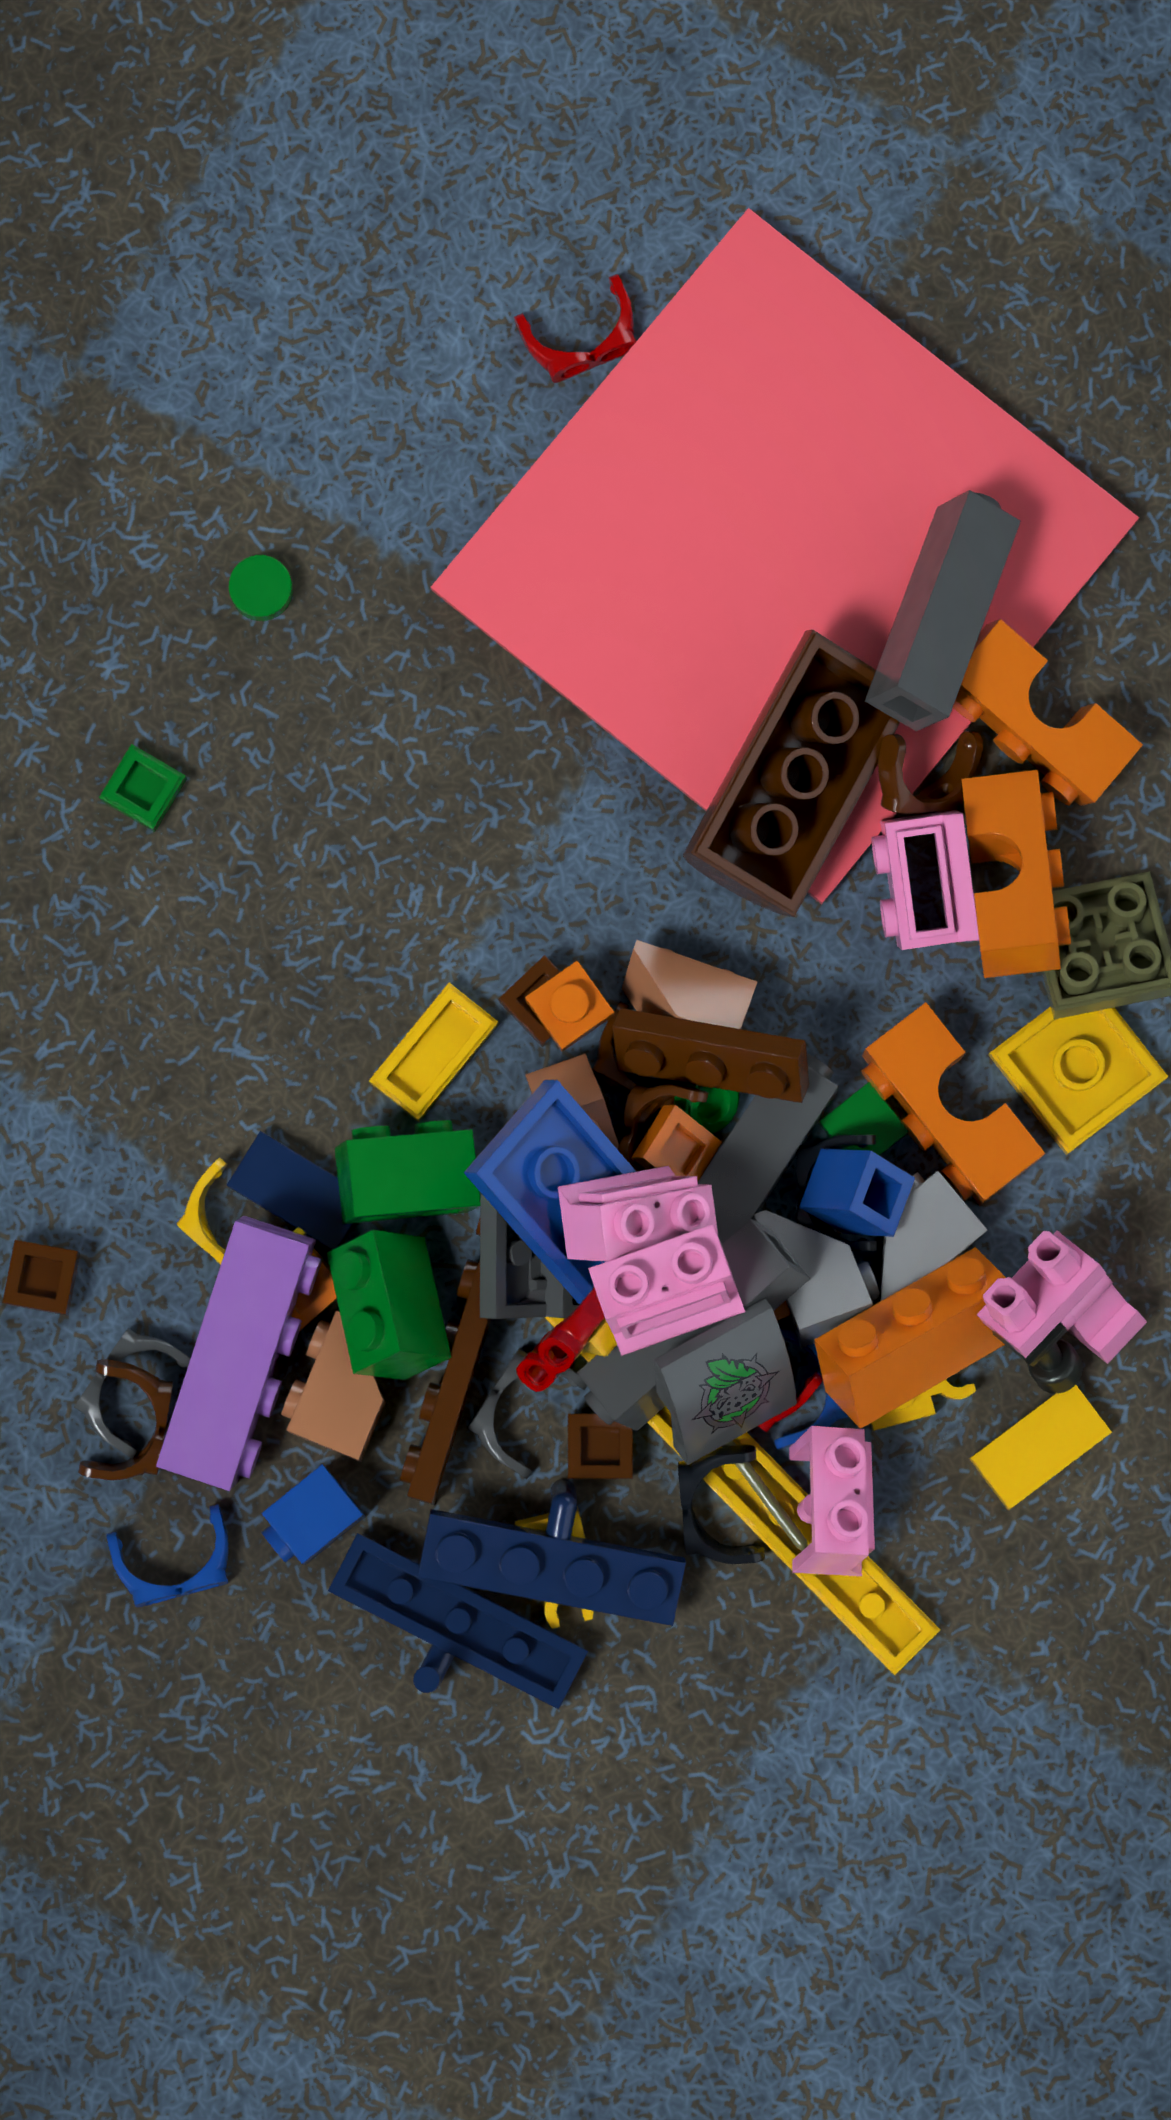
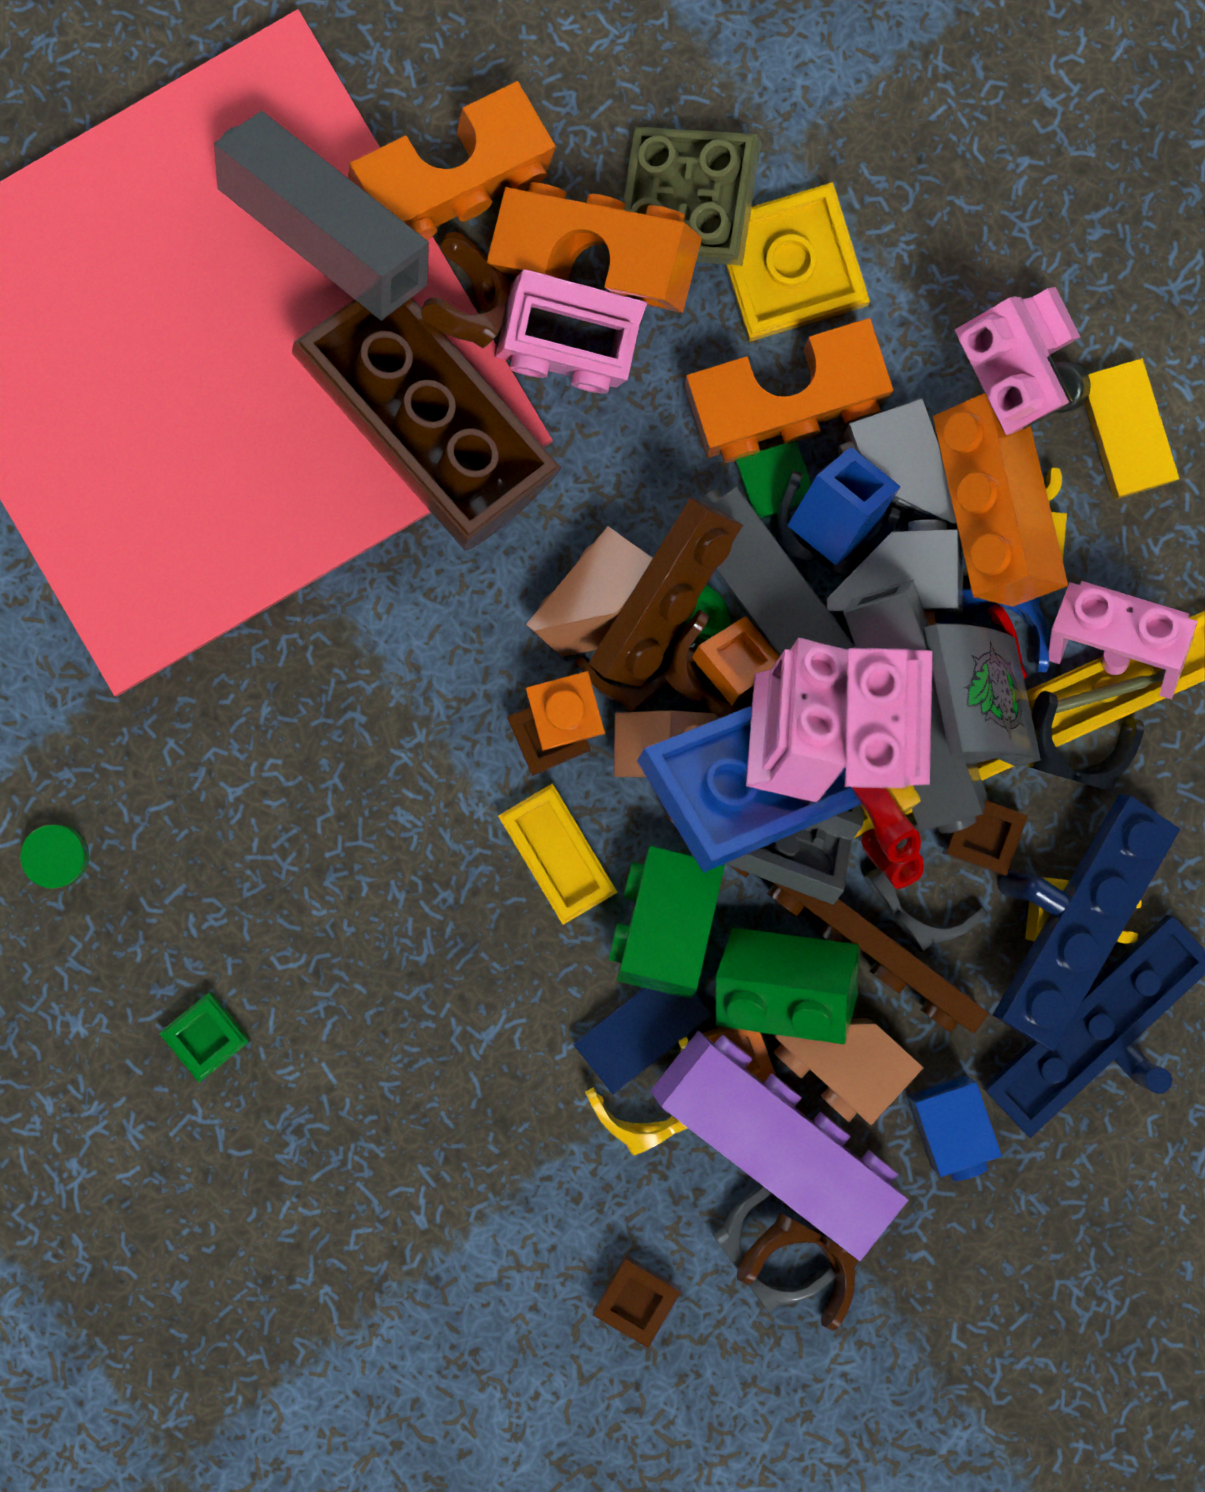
camera: 70 degrees left, 5 degrees up
blue cap [106,1504,229,1607] -> none

